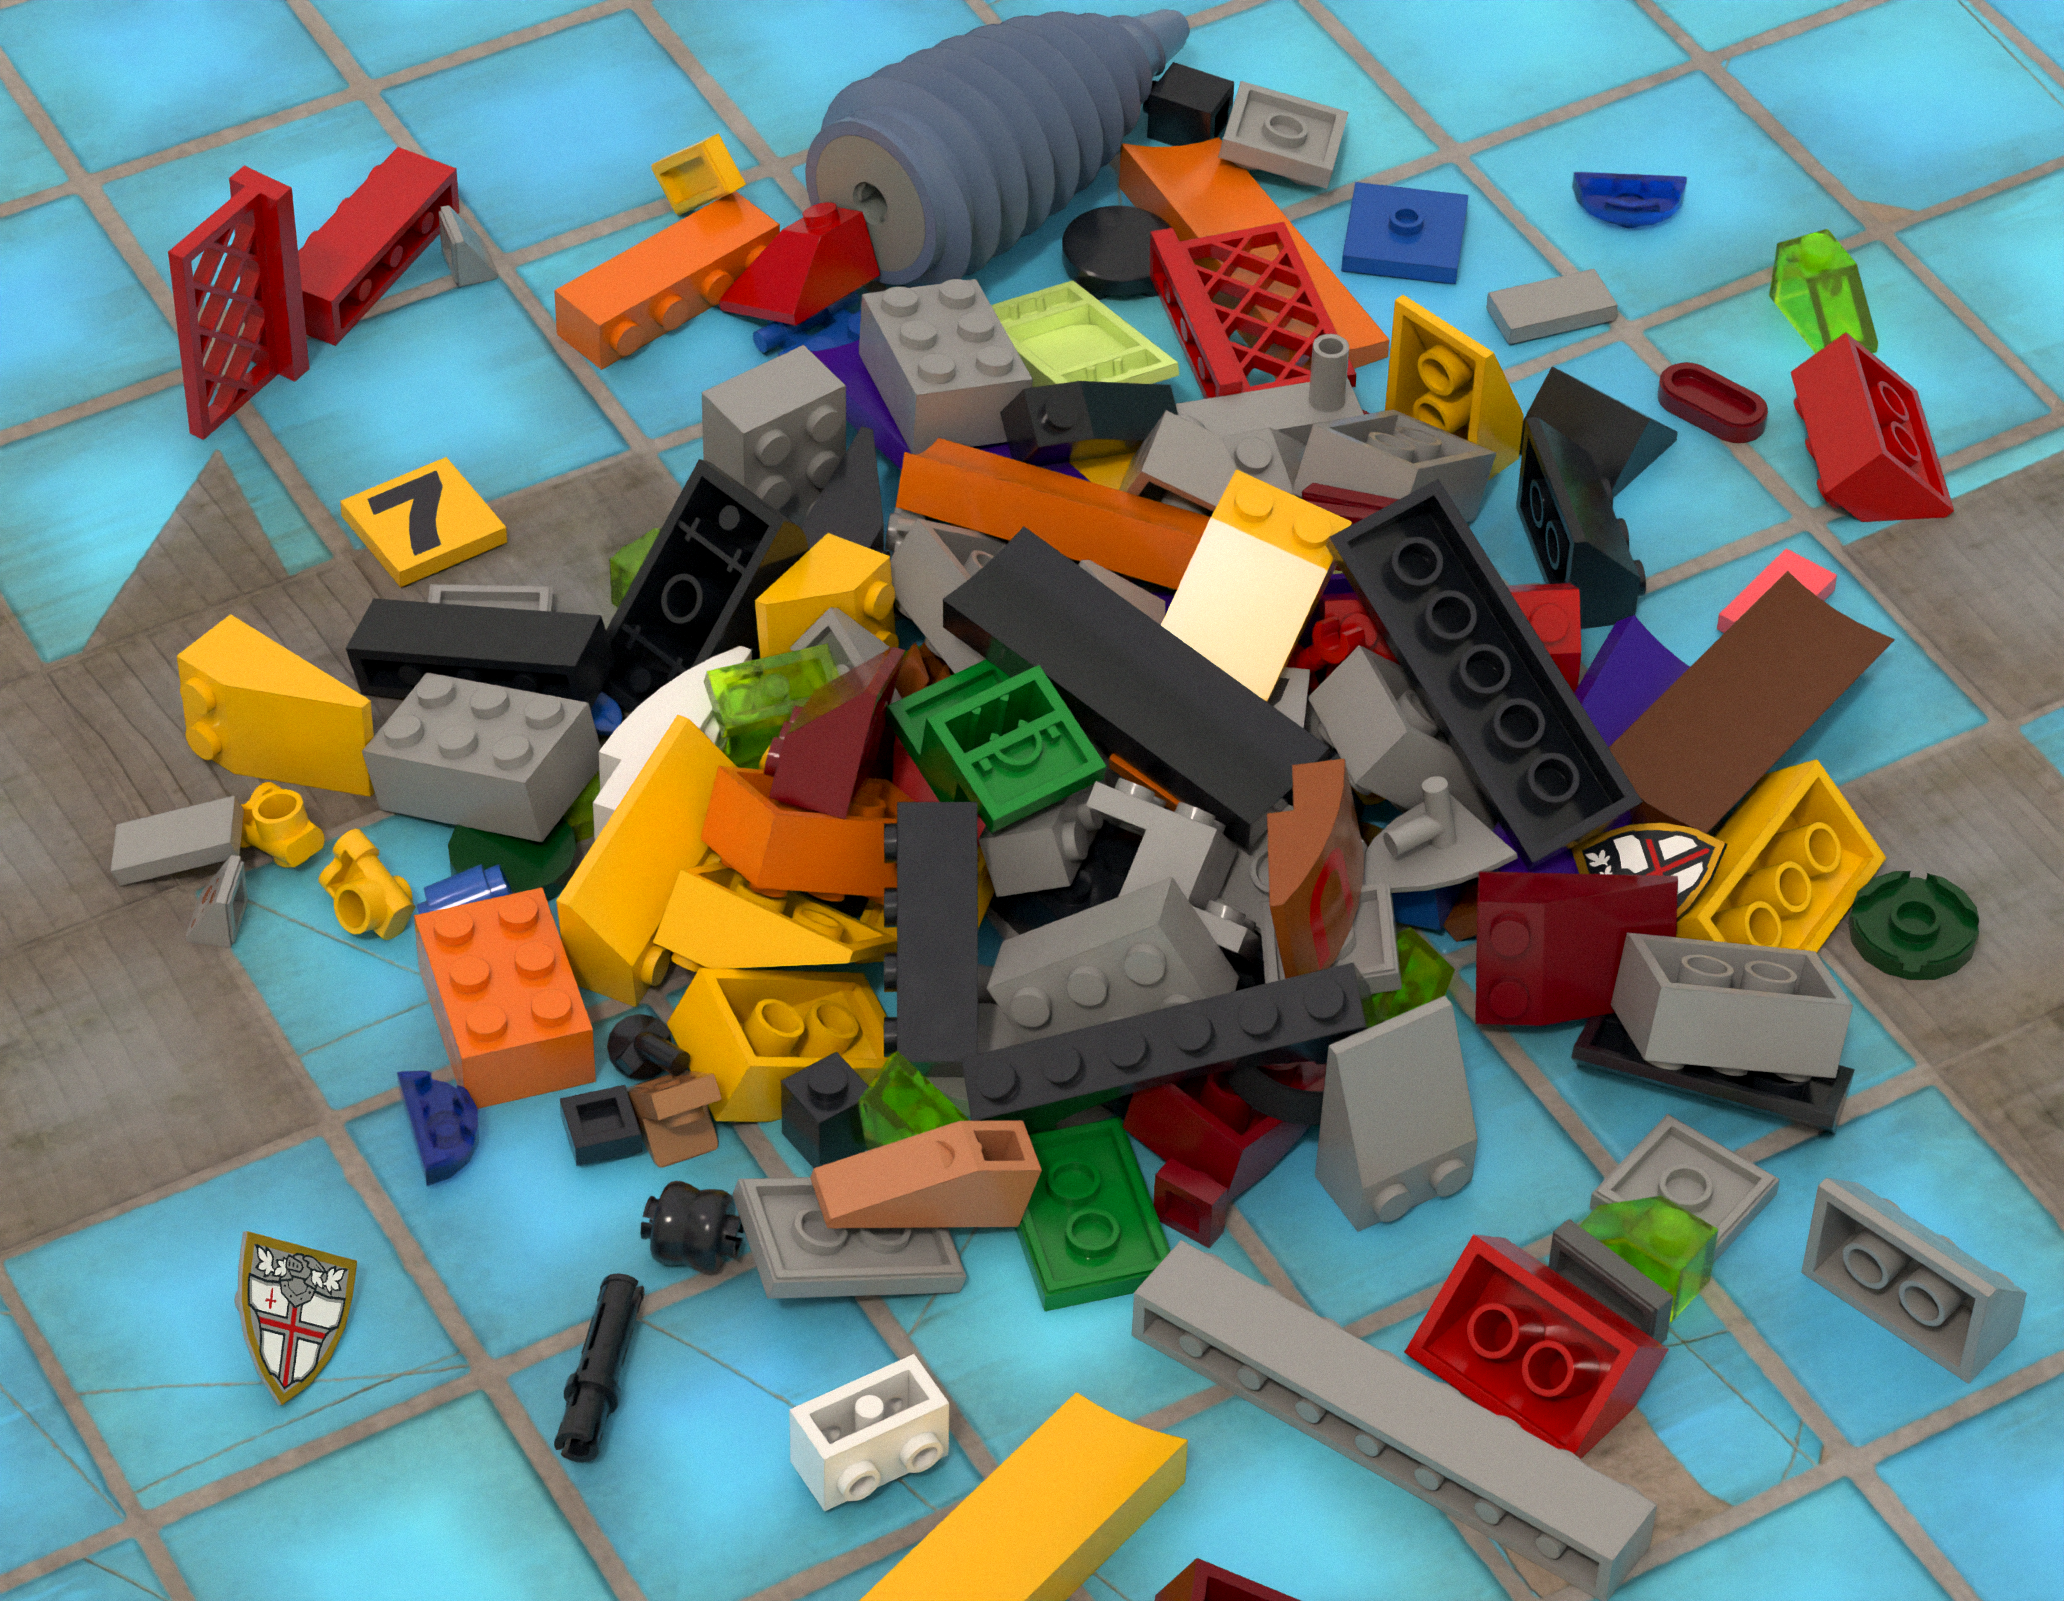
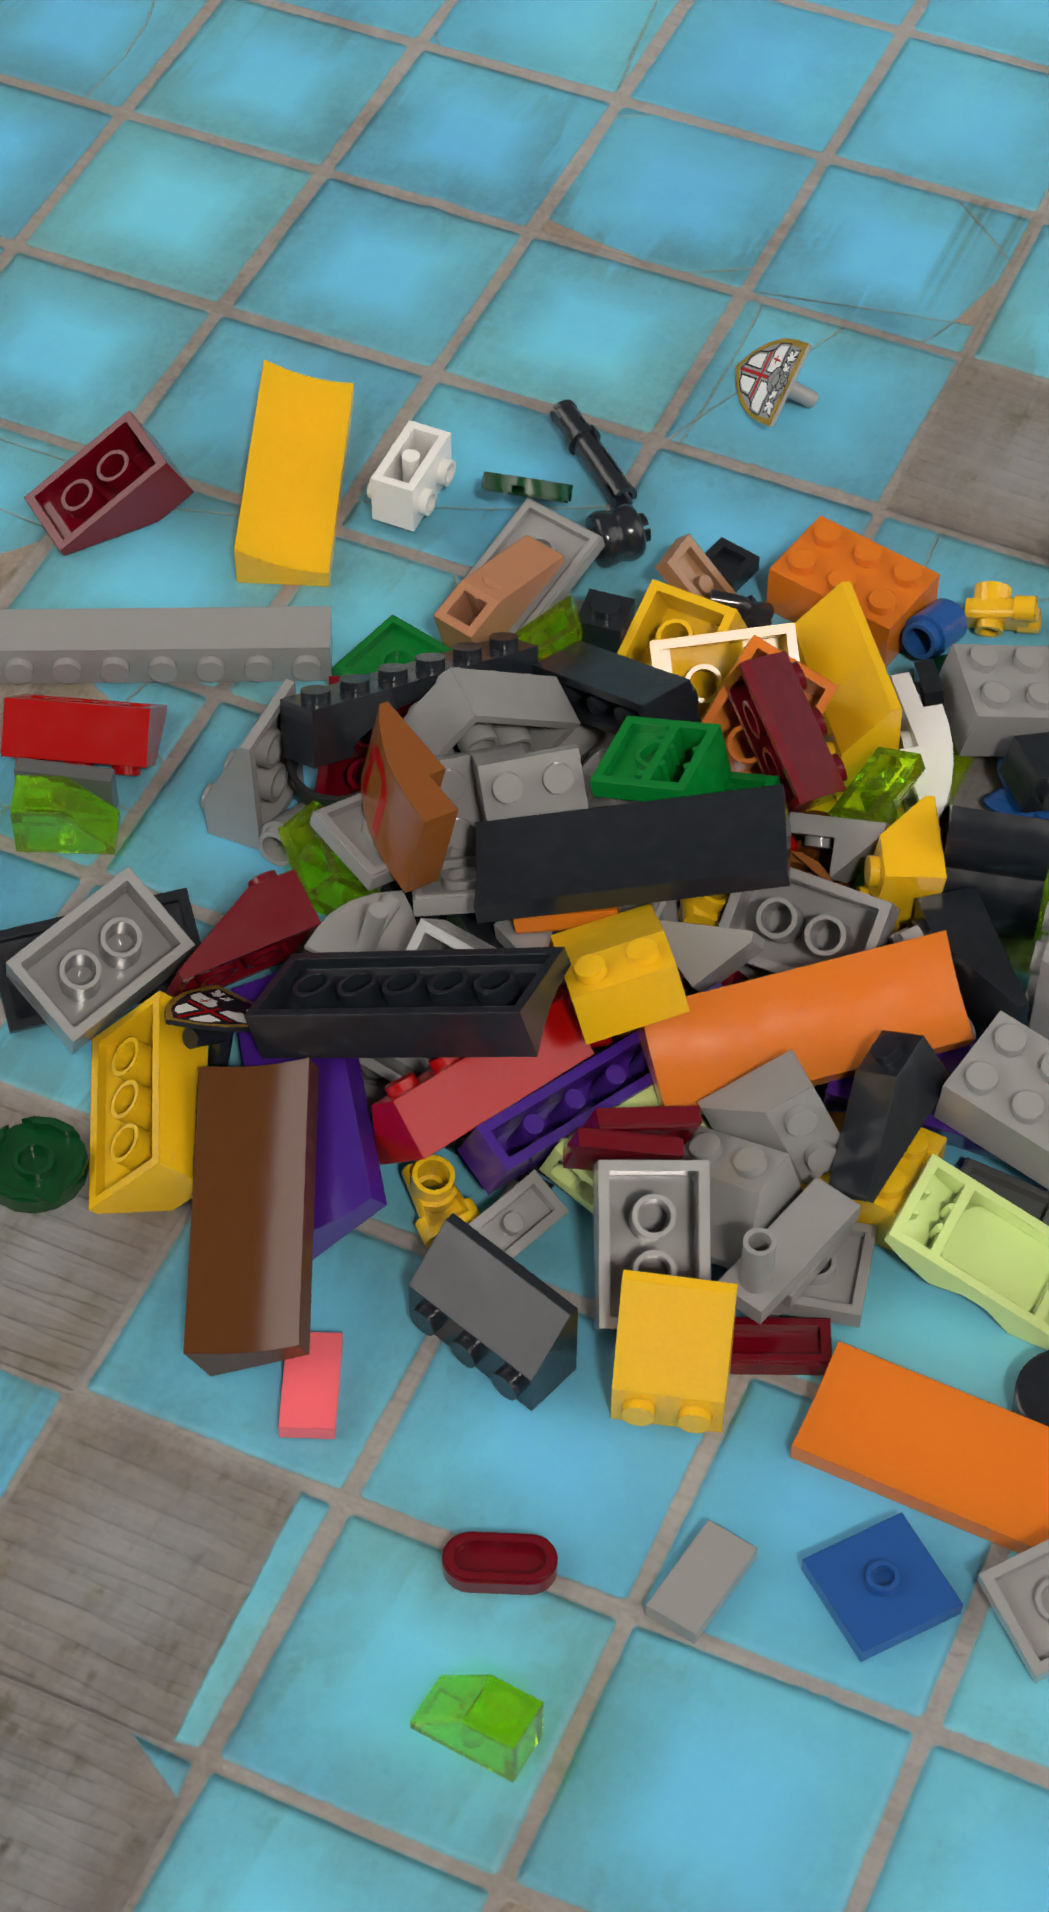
camera: 145 degrees right, 5 degrees up
clear blue plate [397,1070,479,1186] -> none
red fence [1150,222,1356,399] -> none
black slope [1519,367,1678,498] -> none
clear blue plate [1572,172,1687,228] -> none
light grey tile [1589,1114,1780,1275] -> none
red slope [1790,332,1954,522] -> none
none -> dark green tile [481,471,573,503]
none -> black plate [913,659,944,707]

